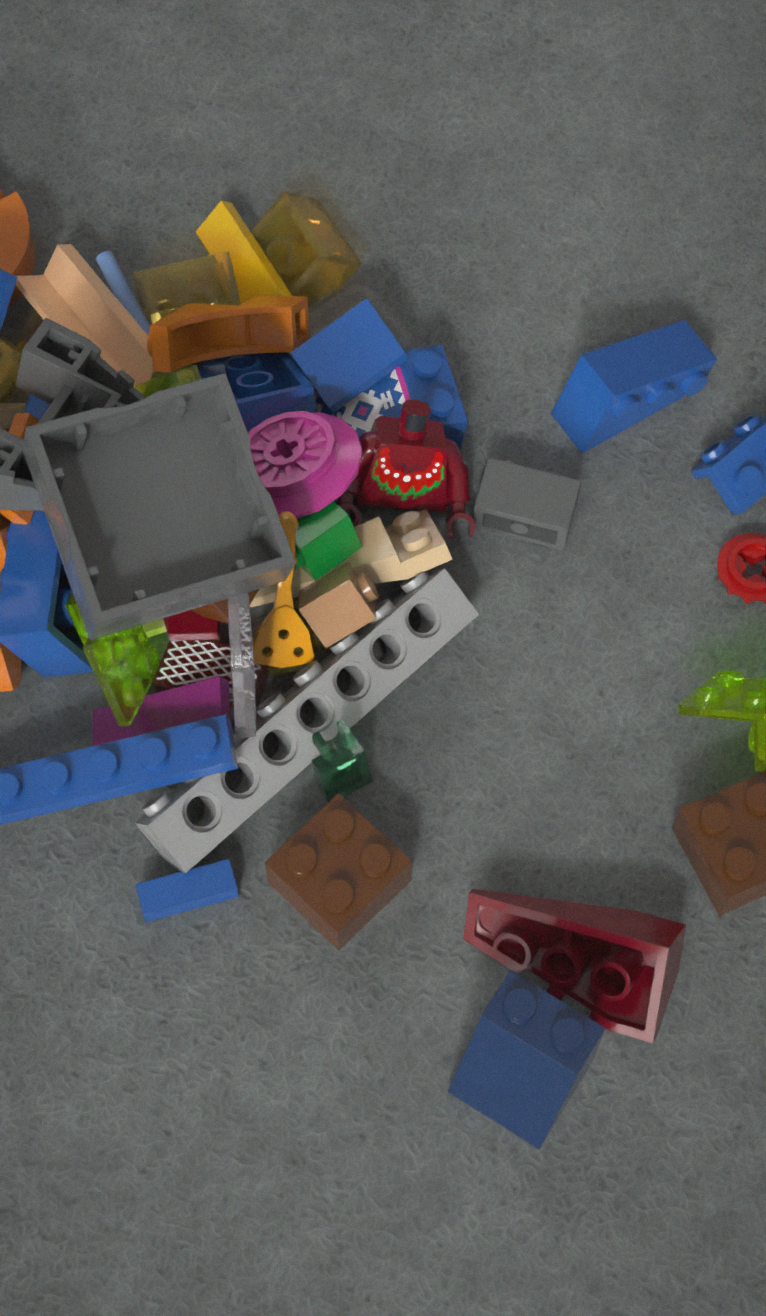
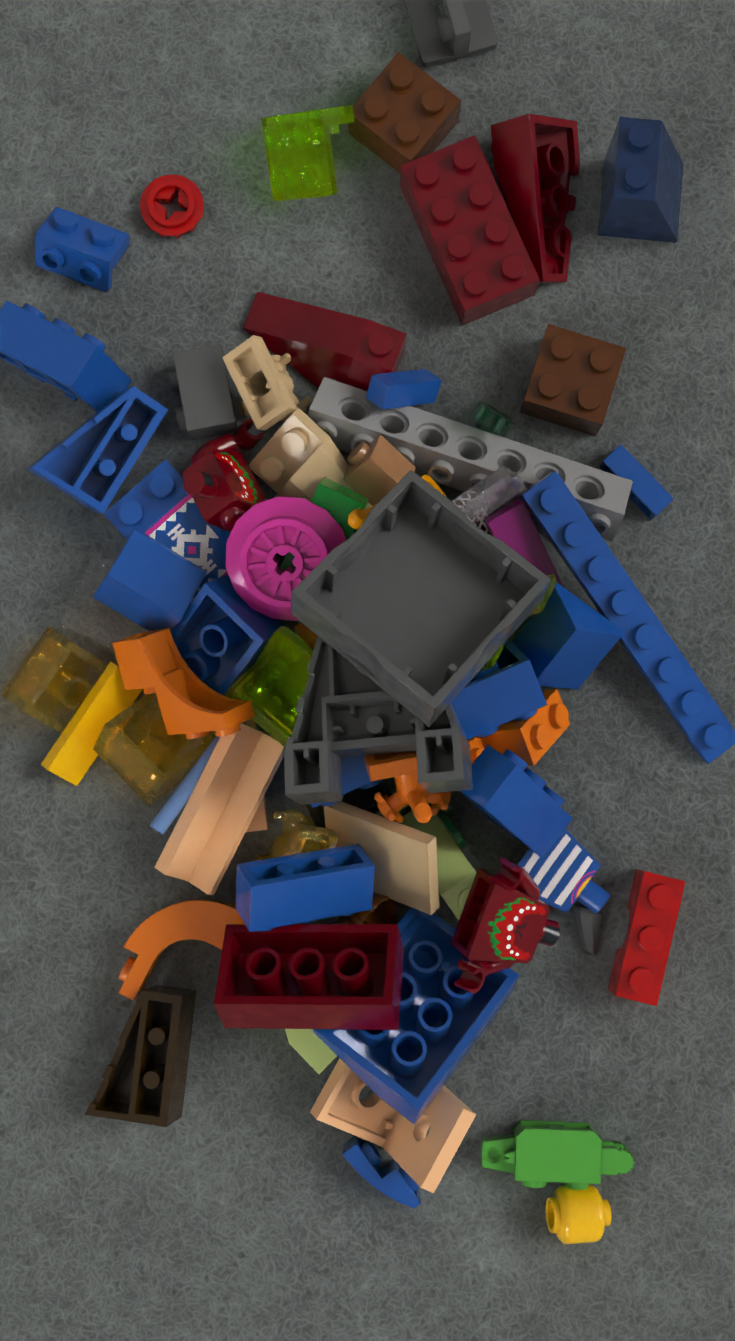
camera: 115 degrees left, 20 degrees up
none -> blue wedge [26,386,168,514]
none -> tan piece [222,335,312,430]
none -> dark red wedge [243,291,407,391]
none -> blue piece [366,369,442,409]
none -> dark red brick [400,135,540,326]
none -> blue slope [512,583,624,690]

